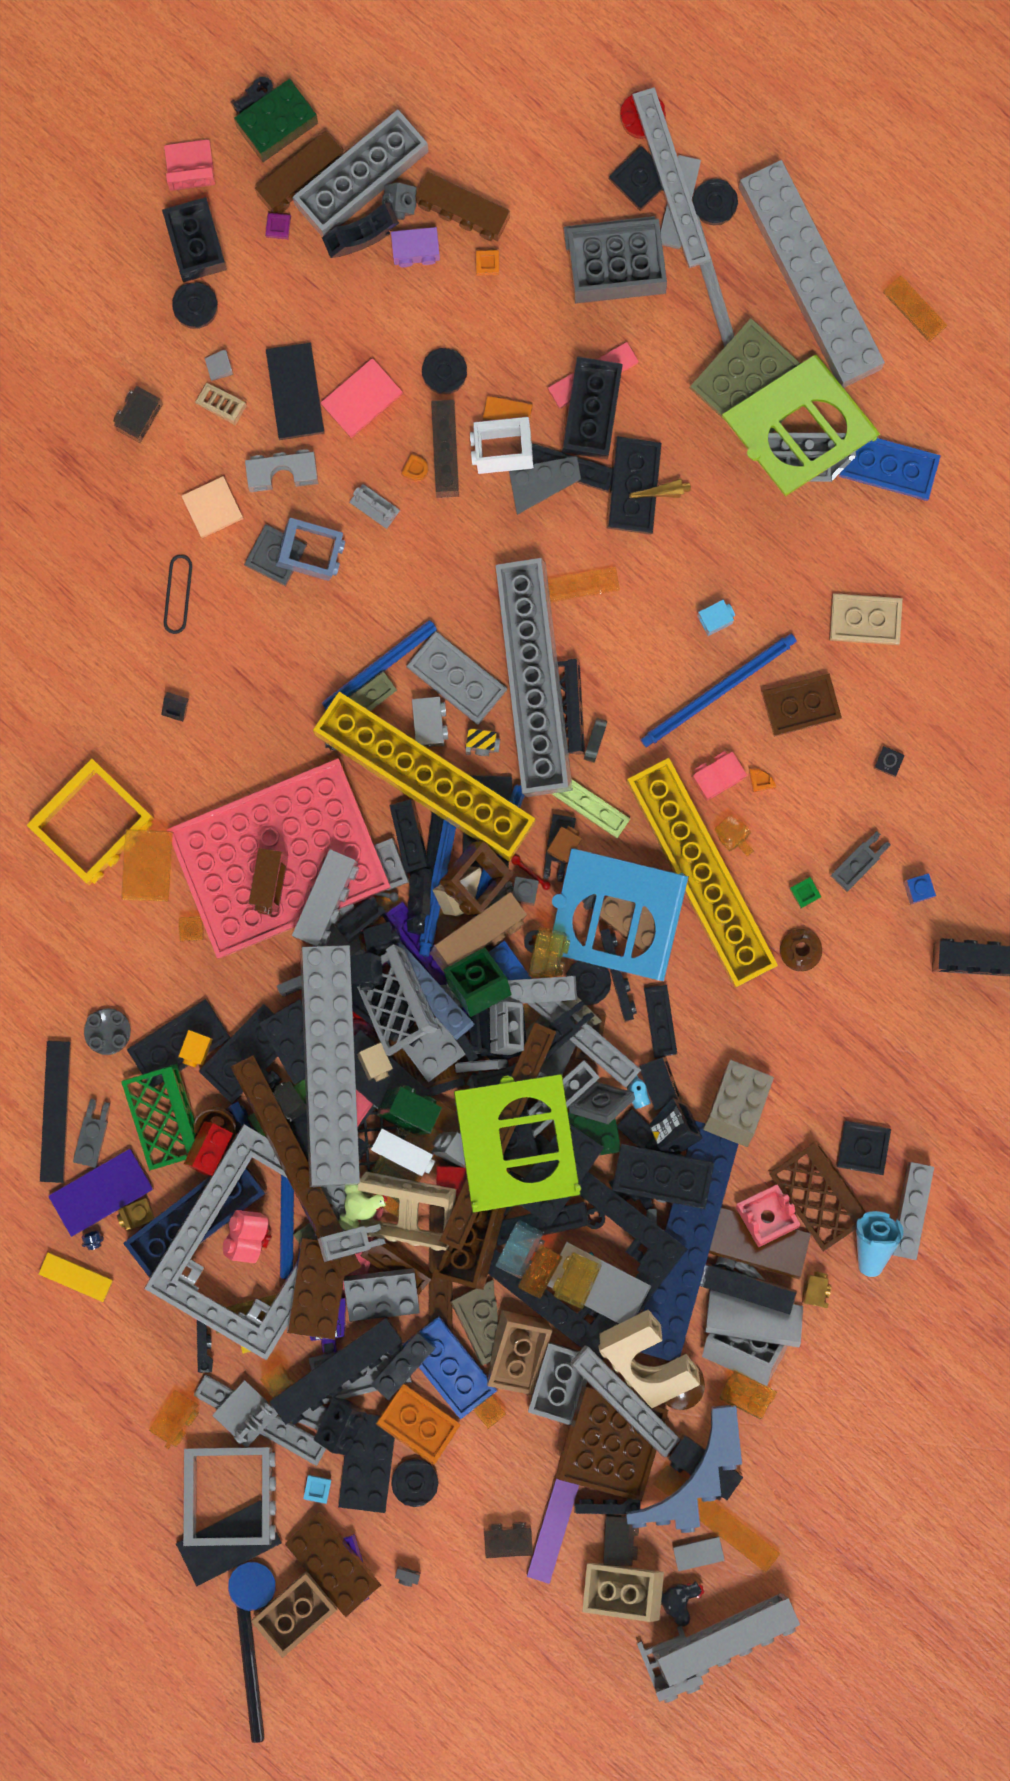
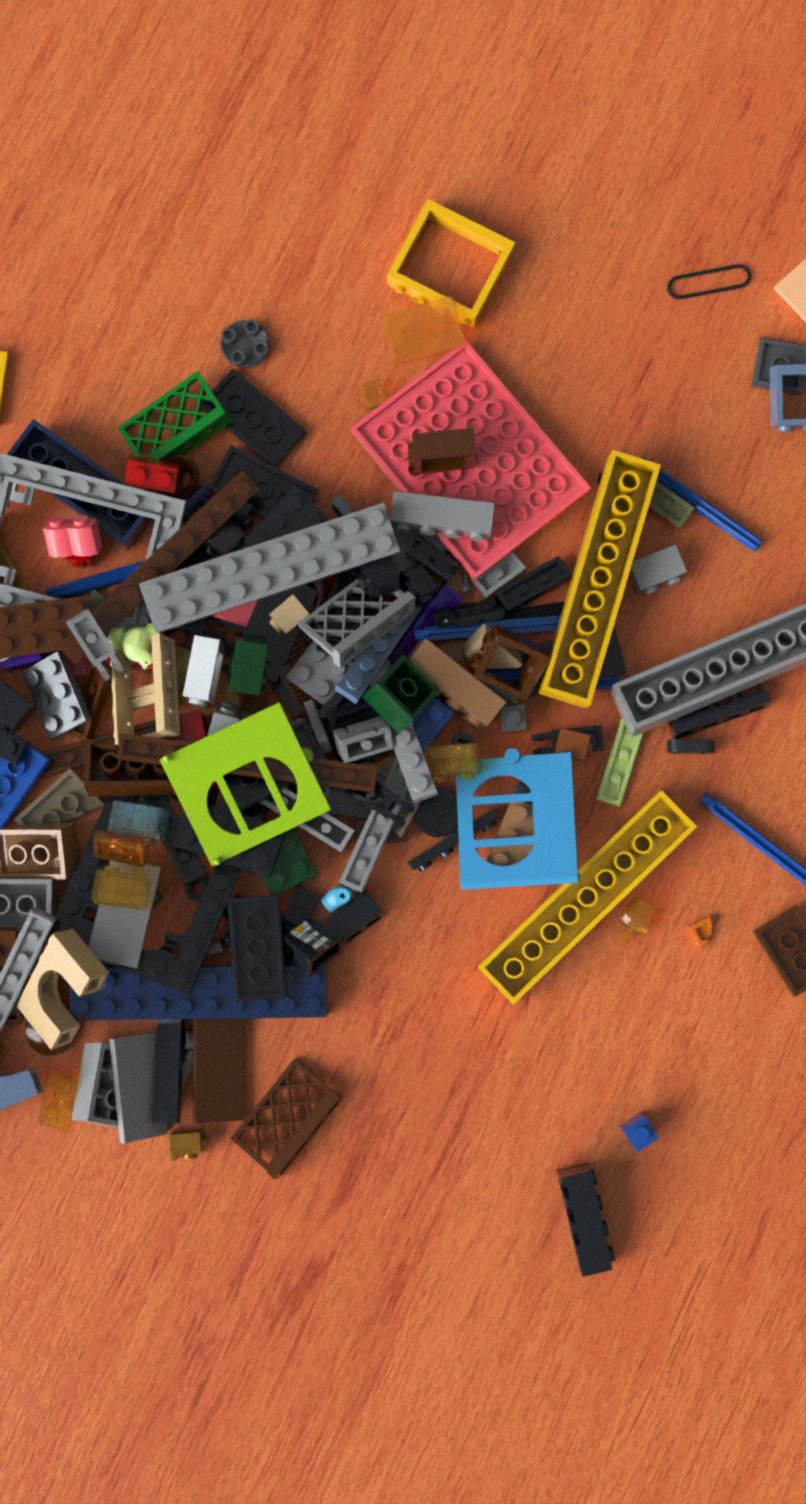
camera: 75 degrees right, 0 degrees up
black tile [40,1041,71,1183] -> none
dark purple tile [48,1149,154,1237] -> none
dark grey hinge [73,1099,110,1168] -> none
dark blue plate [81,1231,104,1250] -> none
pearl gold bracket [117,1198,155,1231] -> none
black plate [161,692,189,722] -> none
light orange brick [179,1030,213,1068] -> none
light grey tile [406,631,507,725] -> none
brick [466,729,500,756] -> none
red hinge [511,856,551,890] -> none
dark grey tile [569,1082,635,1124] -> none
black tile [644,985,677,1058] -> none
coral brick [692,751,747,801] -> none
dark tan brick [703,1060,774,1147] -> none
coral piece [736,1184,801,1247] -> none
reddish brown piece [780,929,822,972] -> none
green plate [789,877,821,909] -> none
dark grey hinge [830,831,891,892] -> none
black tile [837,1121,891,1175] -> none
medium azure cone [856,1211,903,1277] -> none
black tile [874,746,905,777] -> none
light grey brick [893,1162,934,1260] -> none

